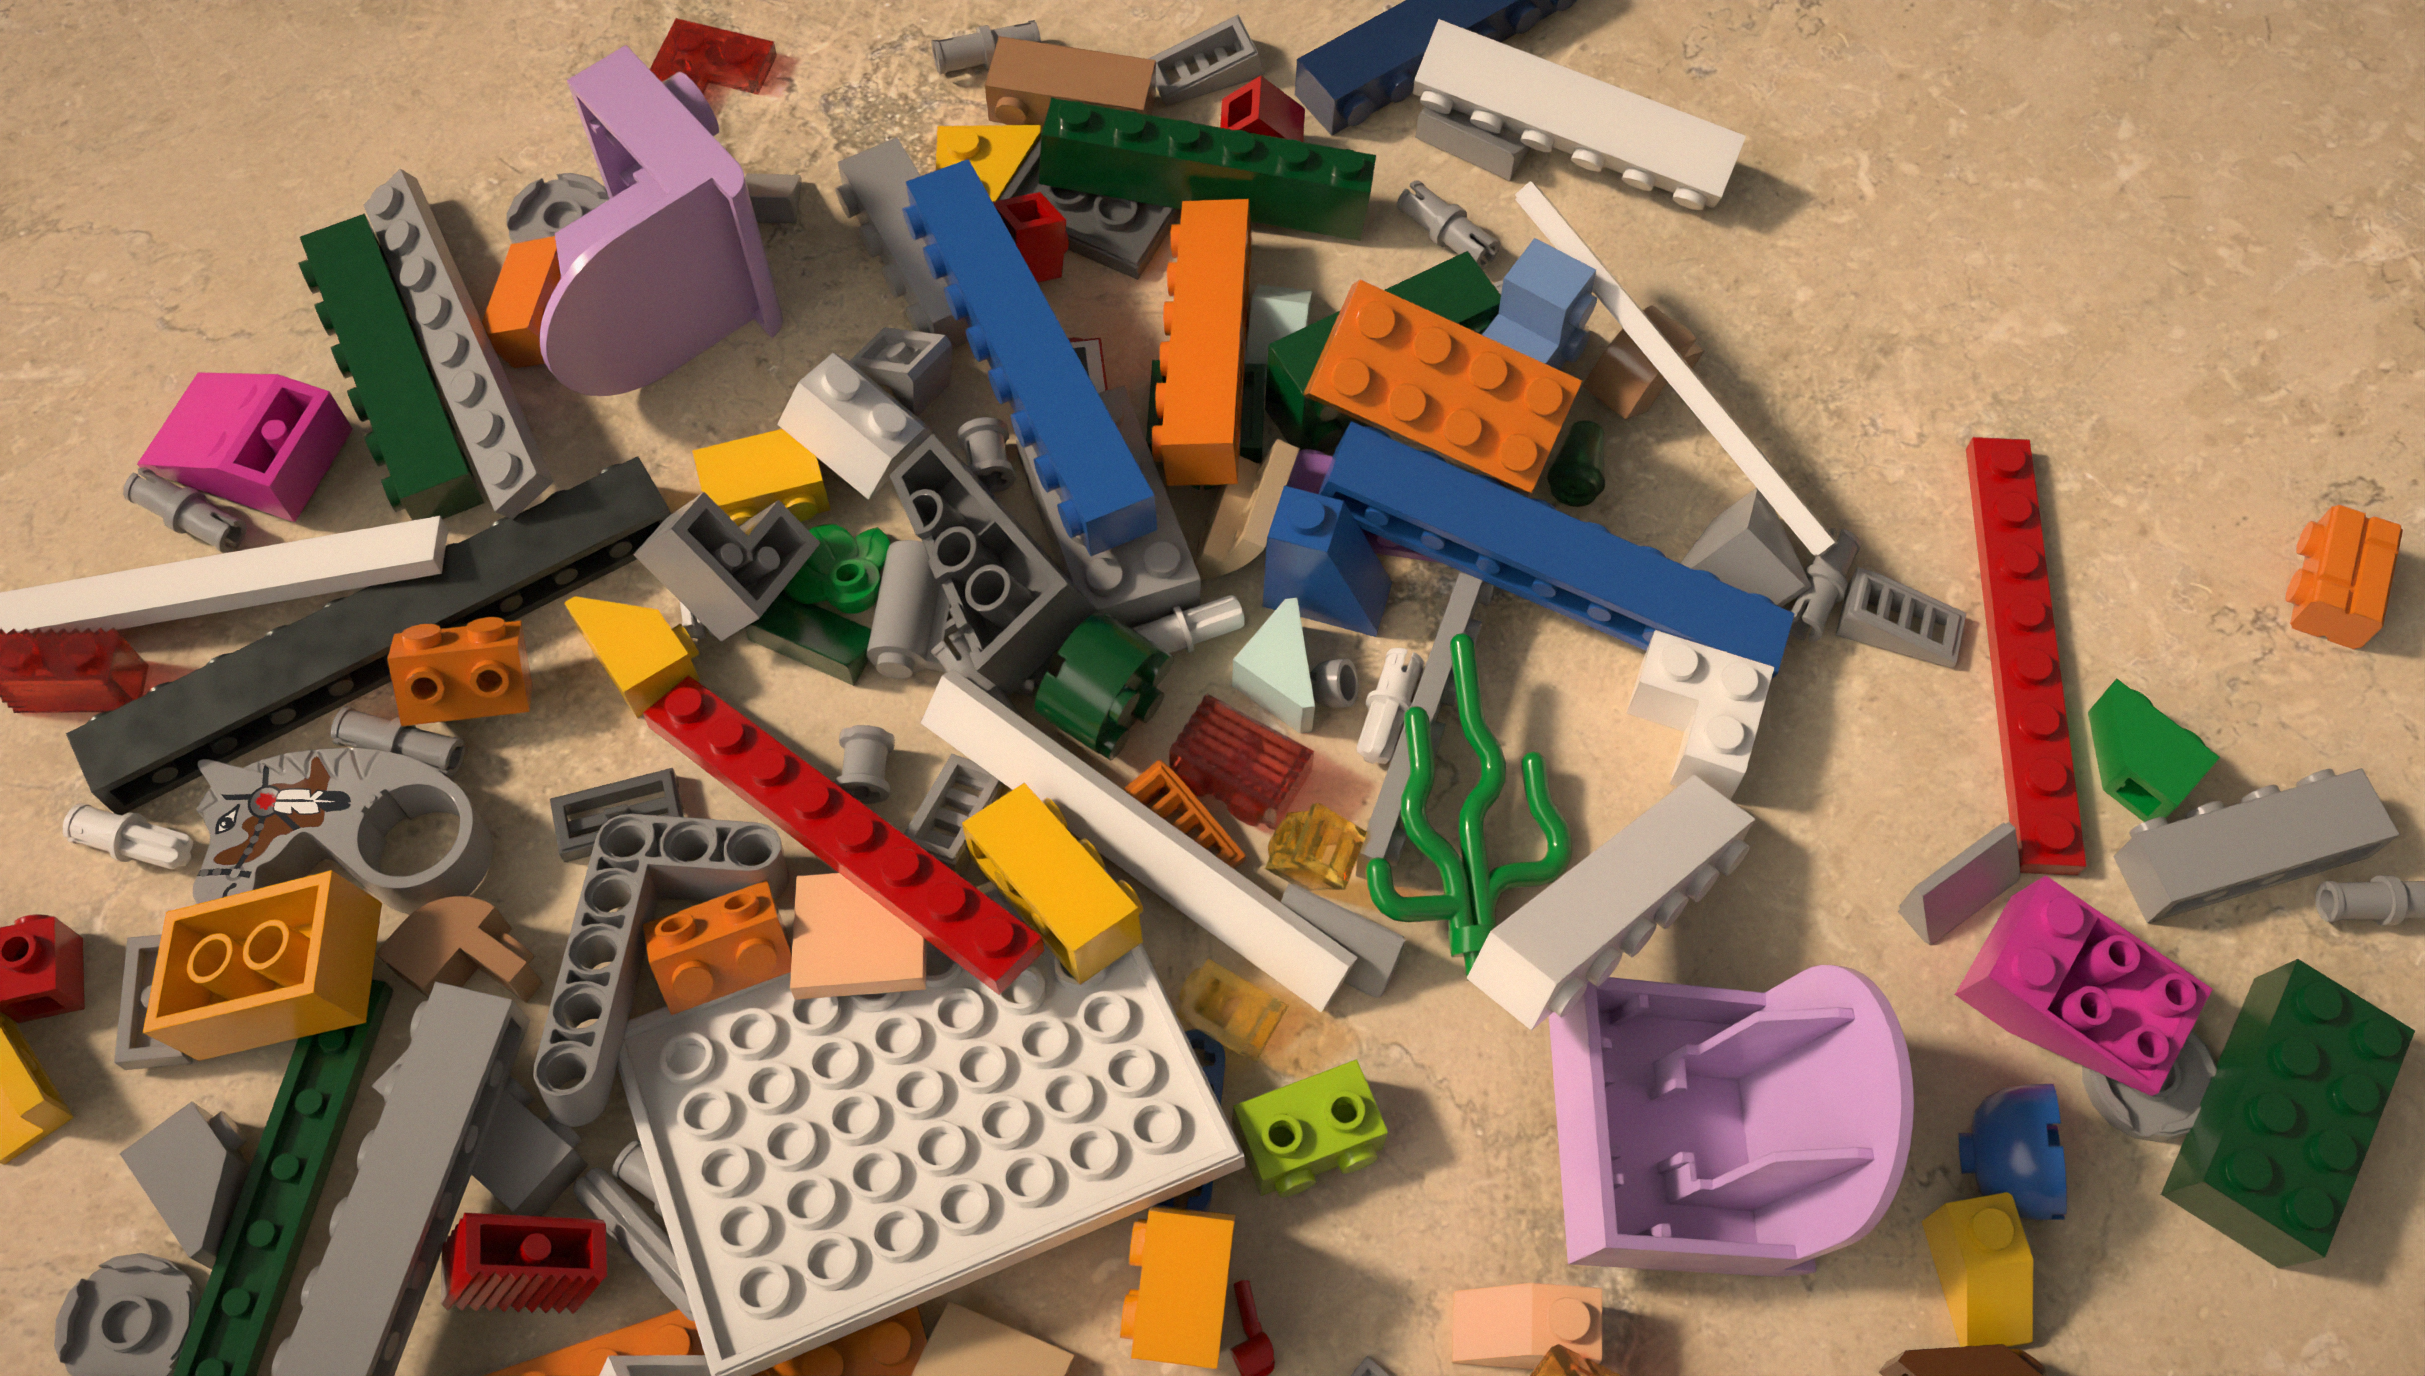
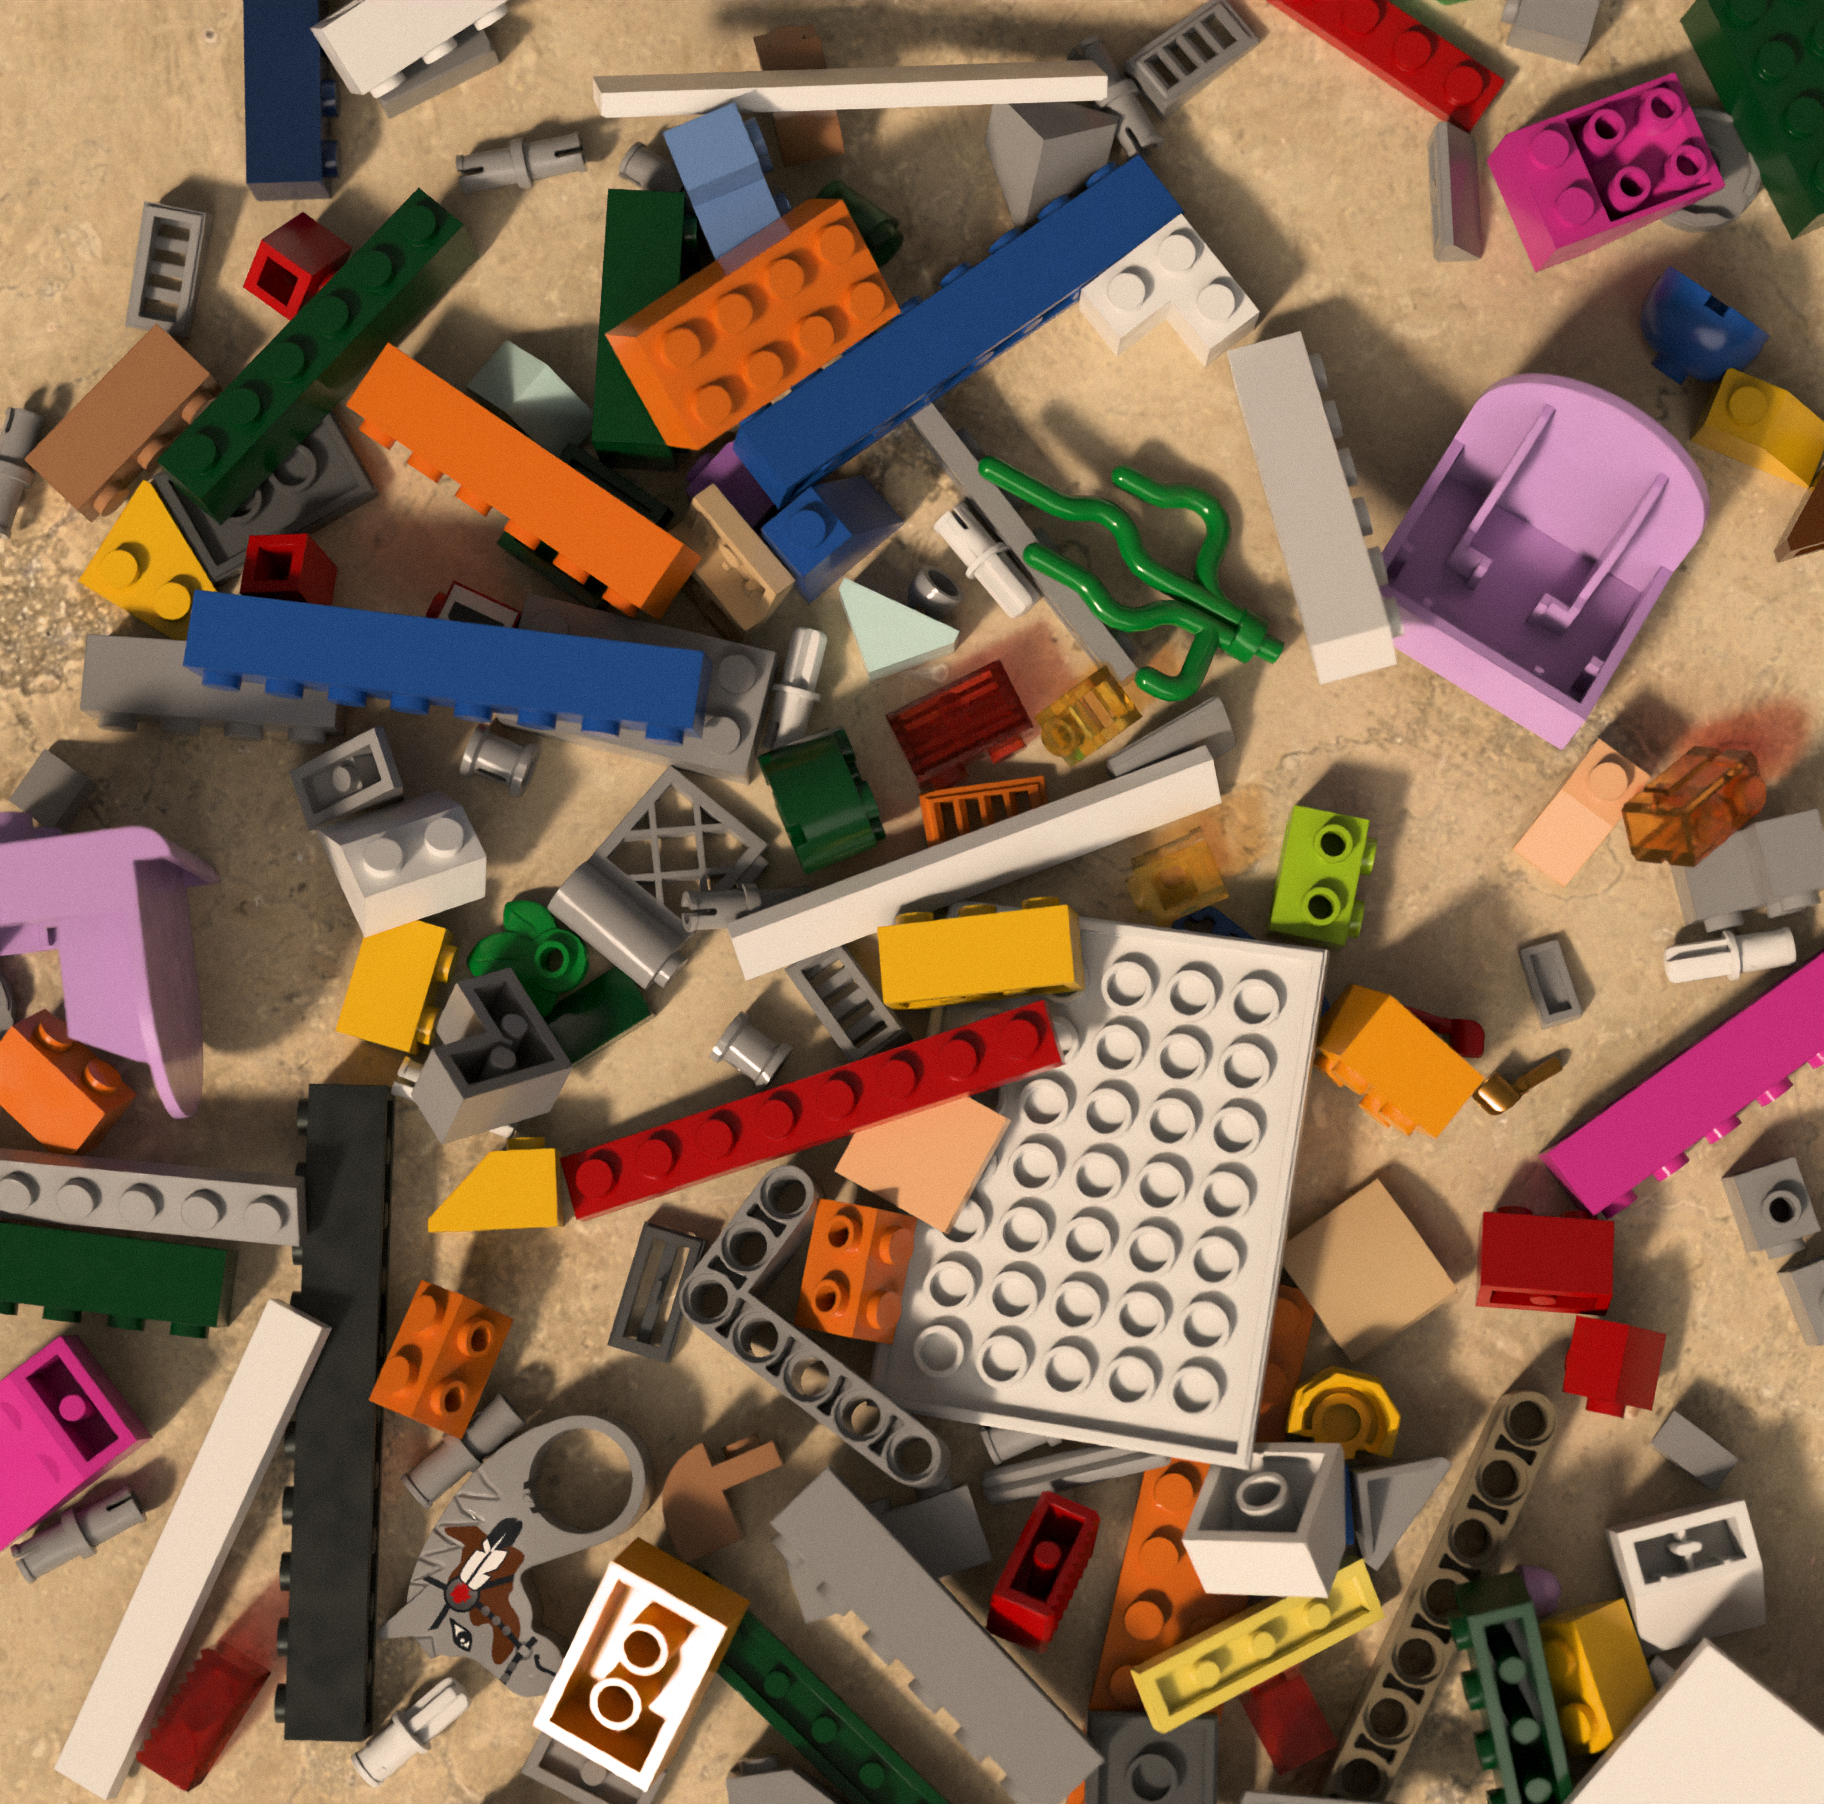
camera: 50 degrees left, 20 degrees up
dark grey wedge [889,433,1098,695] -> none

